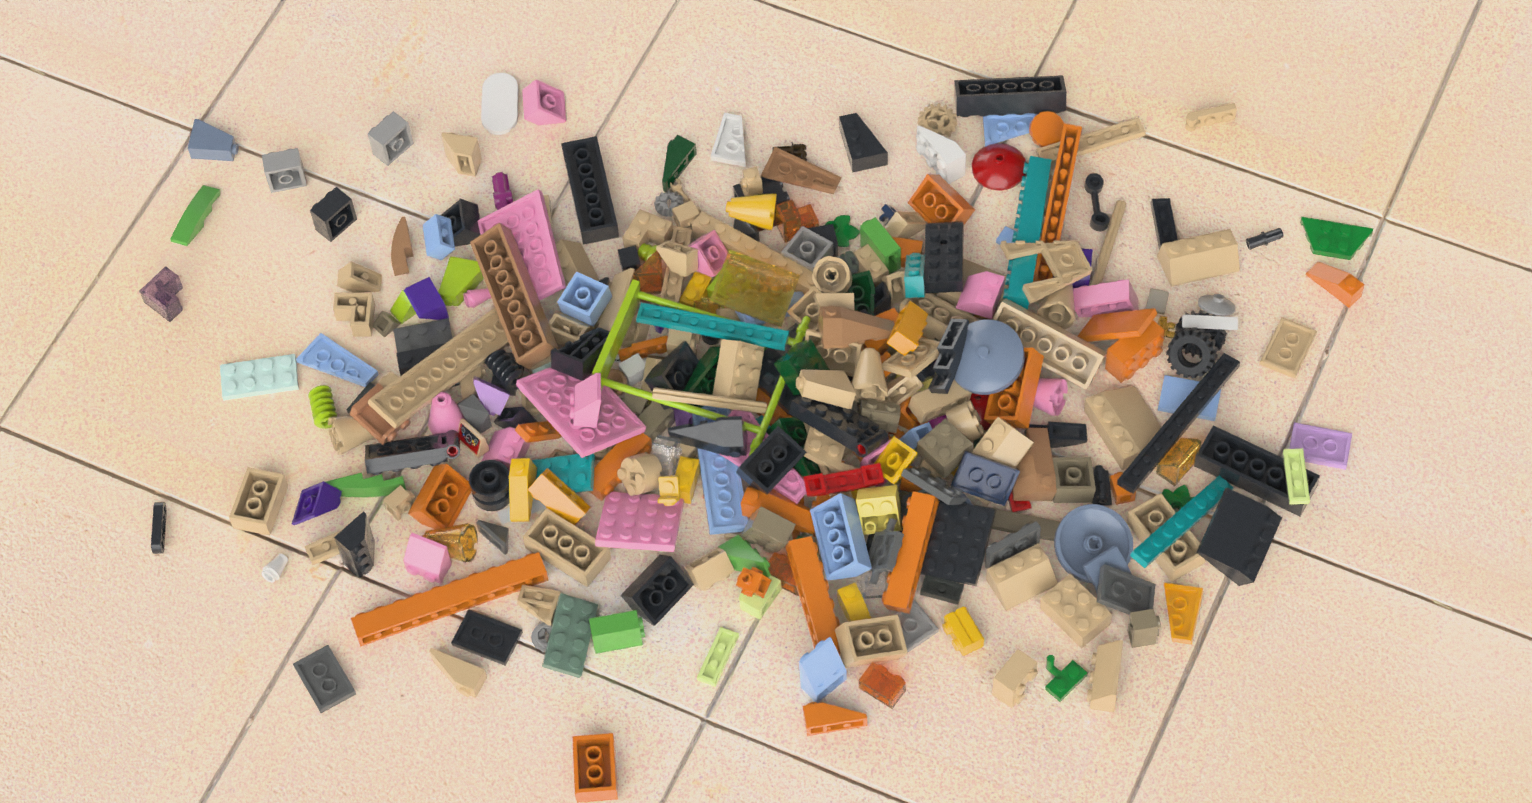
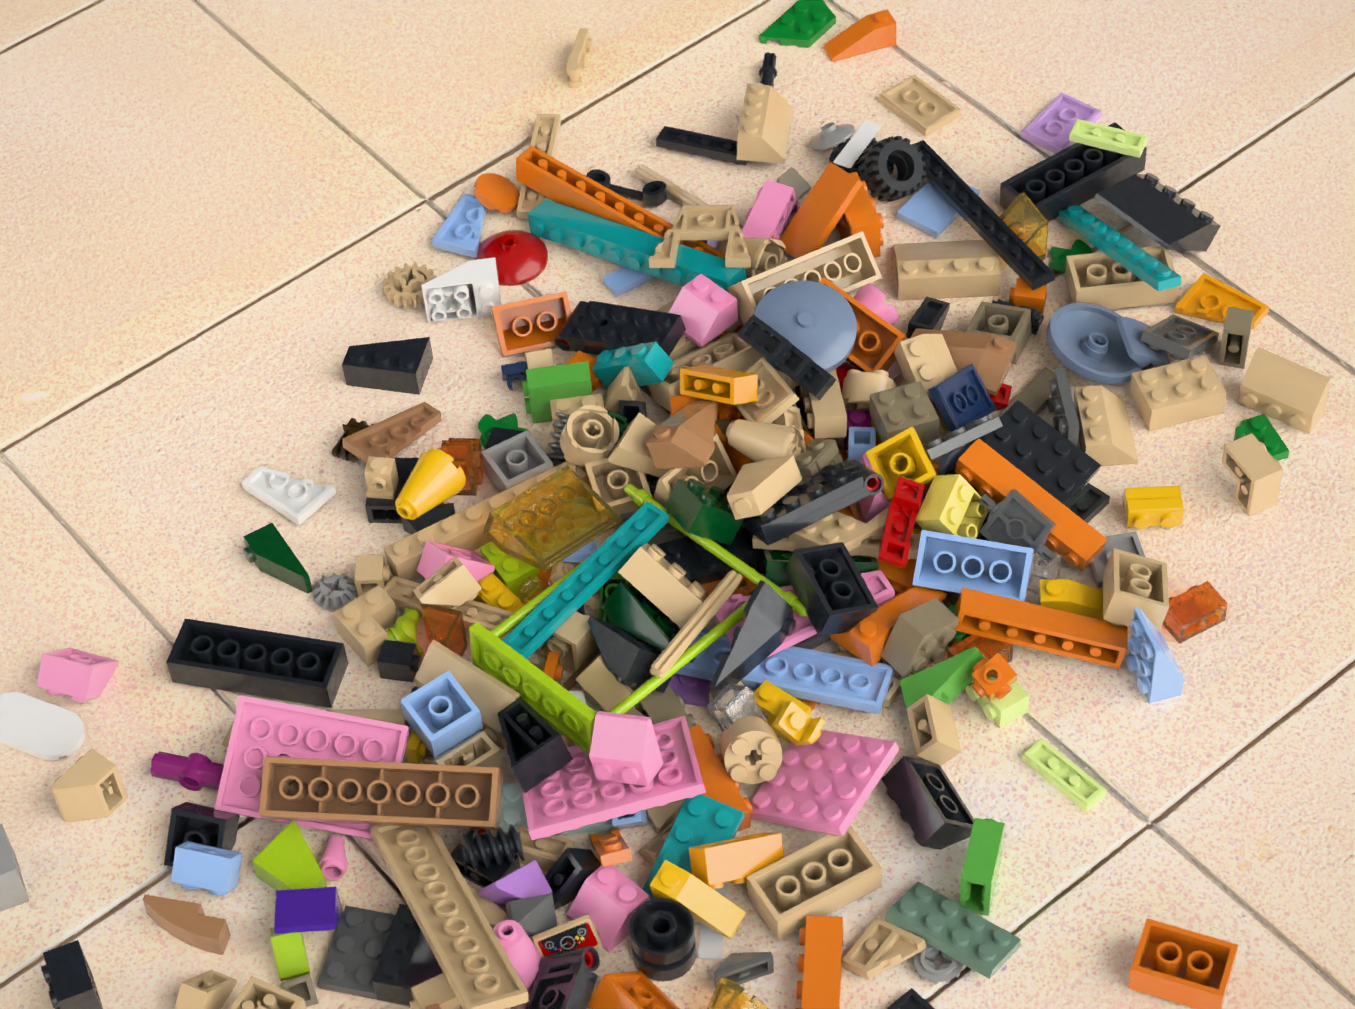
camera: 65 degrees left, 10 degrees down
tan hand [670,179,690,202] -> none
orange slope [803,702,867,736] -> none
black brick [954,75,1067,117] -> none

